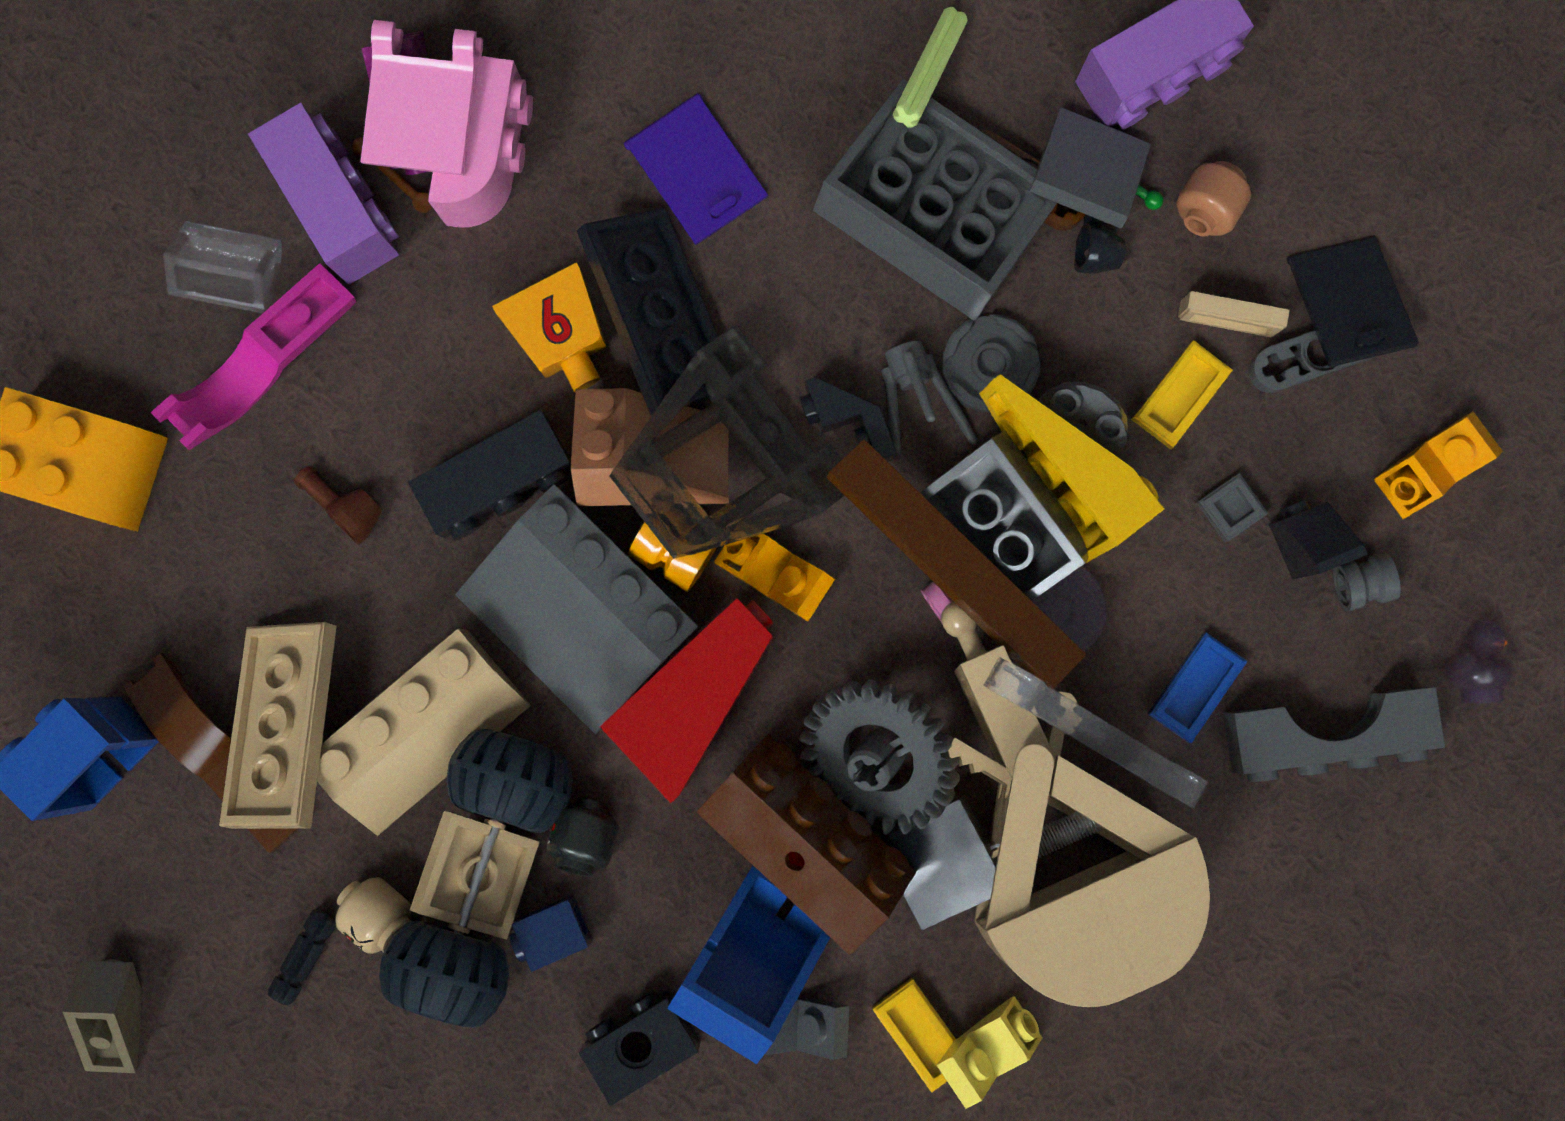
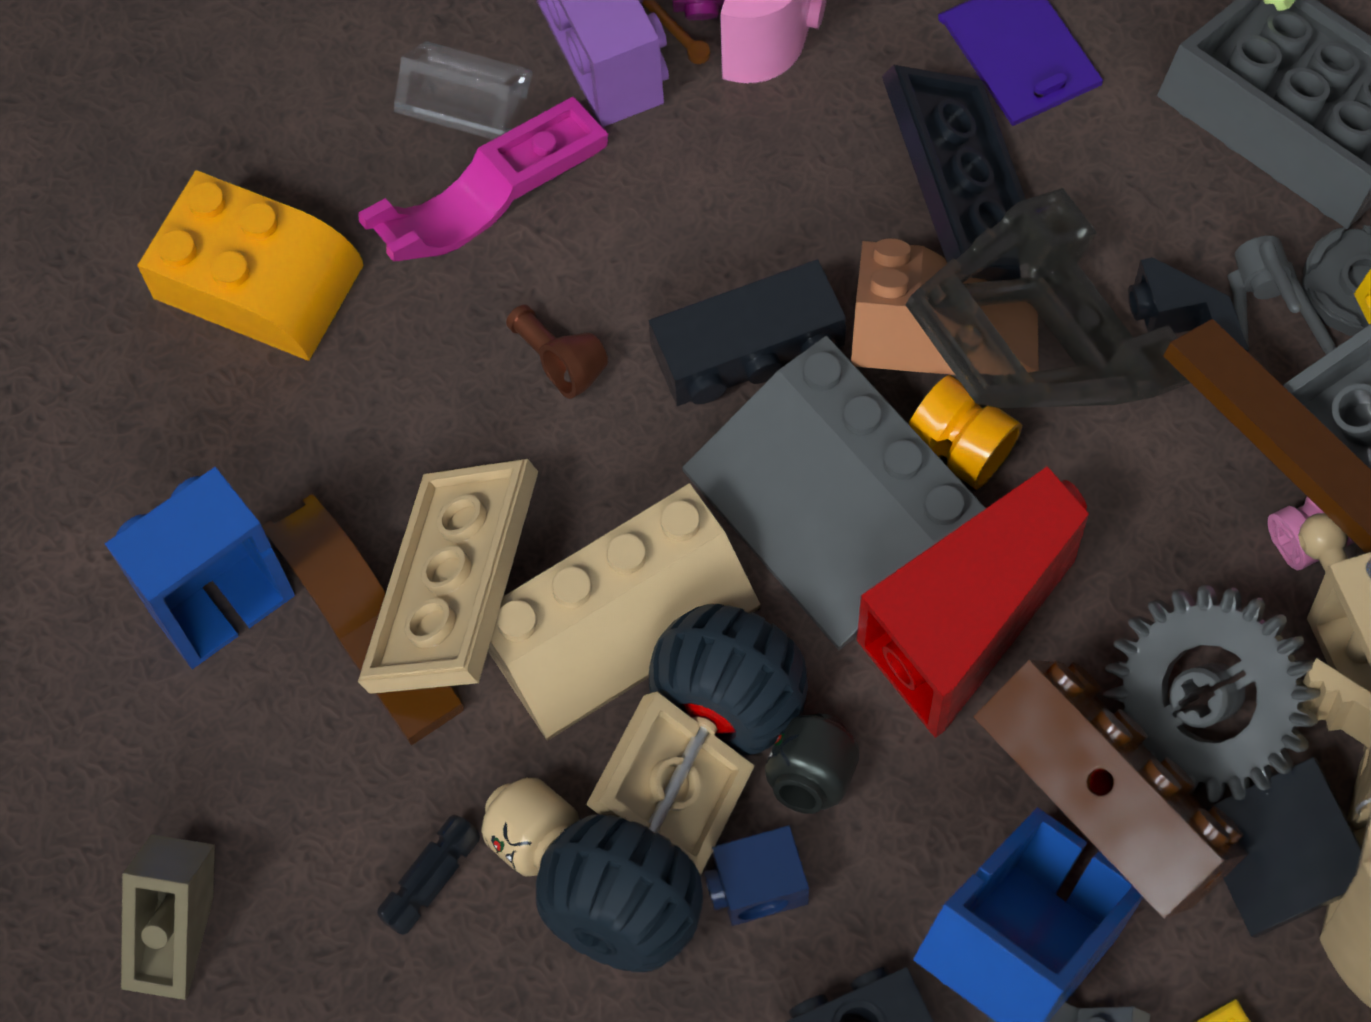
camera: 10 degrees right, 20 degrees down
light orange torso [492,262,607,392] -> none
light orange slope [714,521,835,621] -> none

